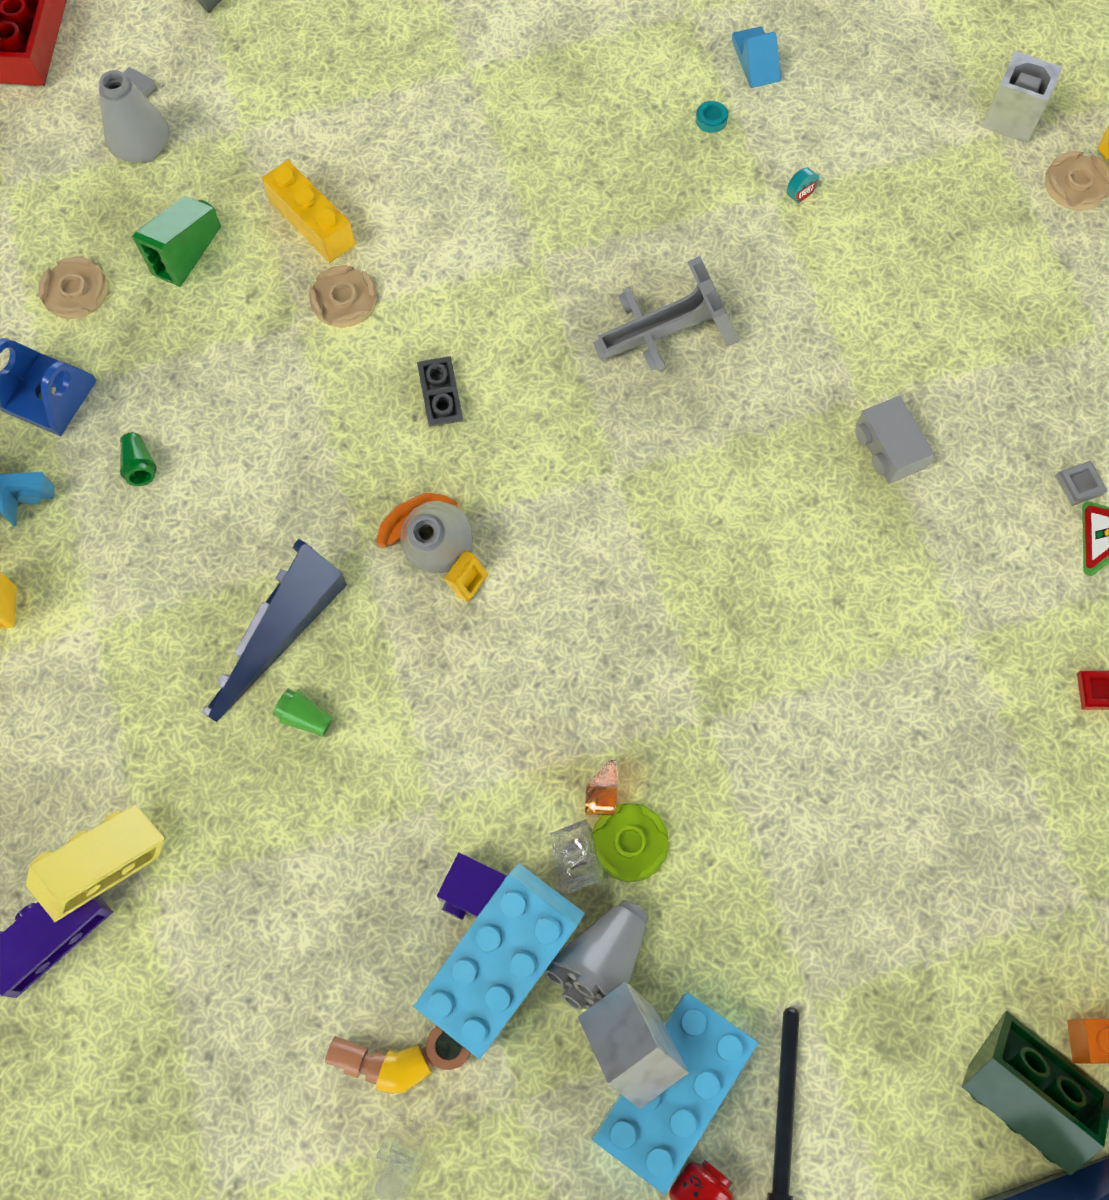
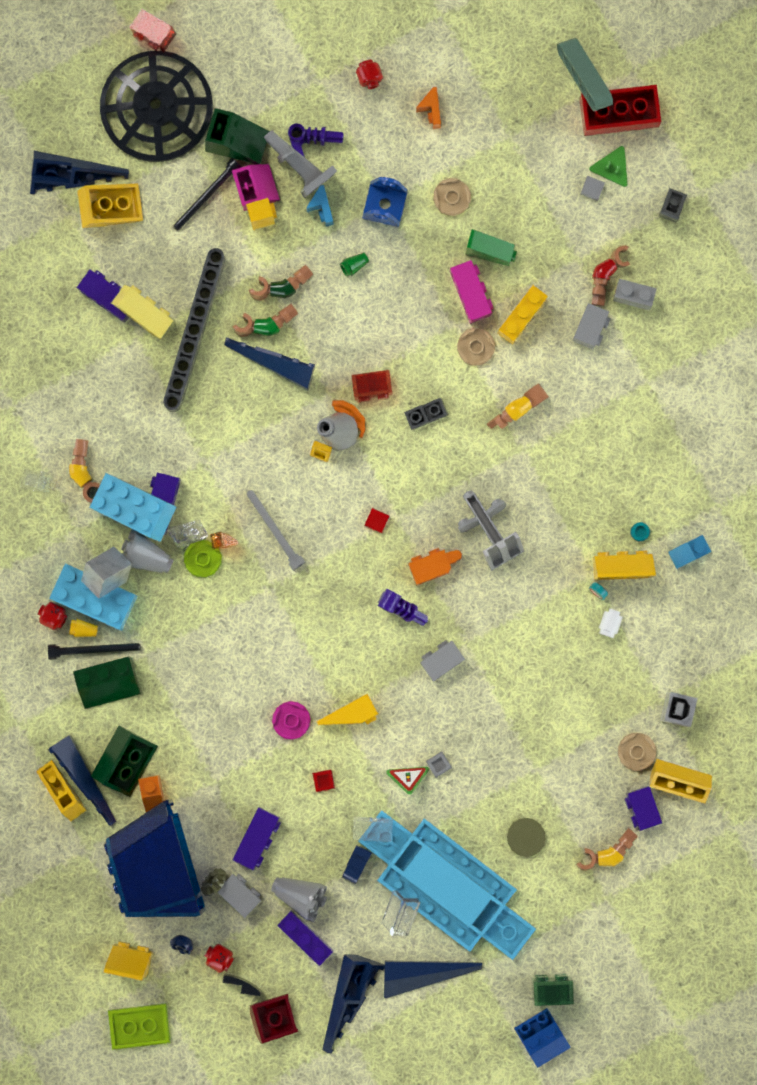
camera: 80 degrees right, 15 degrees up
light grey cone [99,70,170,163] -> none
bright green cone [273,688,333,737] -> none
none -> yellow cone [69,618,98,637]
none -> dark green slope [73,656,141,709]
none -> dark grey beam [163,248,225,412]
none -> nougat piece [232,304,298,337]
none -> light grey piece [247,490,305,571]
none -> nougat piece [248,264,313,301]
none -> dark pink tile [272,701,311,740]
none -> yellow slope [316,694,378,725]
none -> clear red brick [351,370,392,403]
none -> red tile [364,508,390,533]
none -> dark purple piece [377,589,428,626]
none -> orange hinge [408,548,462,586]
none -> dark pink brick [450,260,494,324]
none -> piece [487,383,549,429]
none -> light grey brick [572,303,611,349]
none -> bright green piece [589,146,628,187]
none -> nougat piece [592,245,630,306]
none -> yellow slope [593,551,656,580]
none -> white brick [599,609,623,638]
none -> light grey brick [613,279,657,311]

